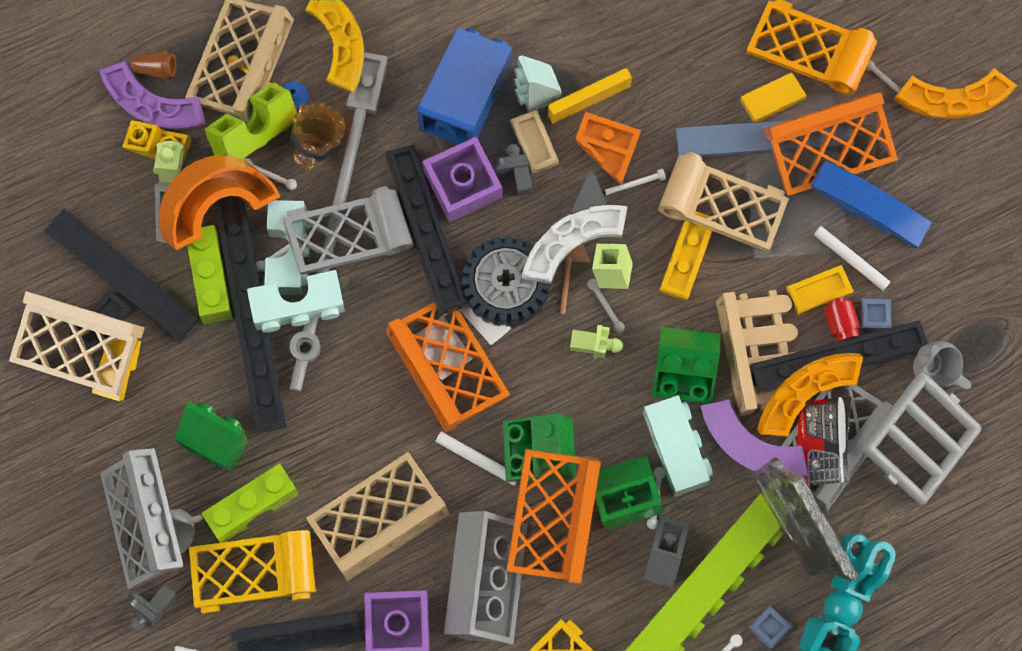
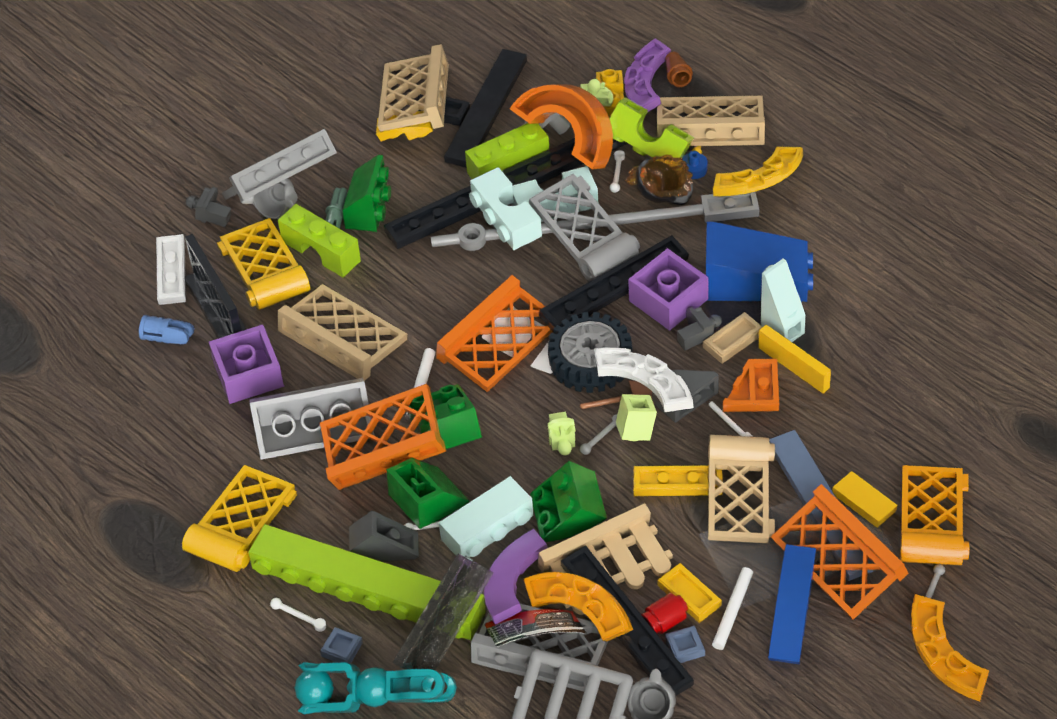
camera: 75 degrees right, 25 degrees down
none -> sand green axle [325,187,348,229]

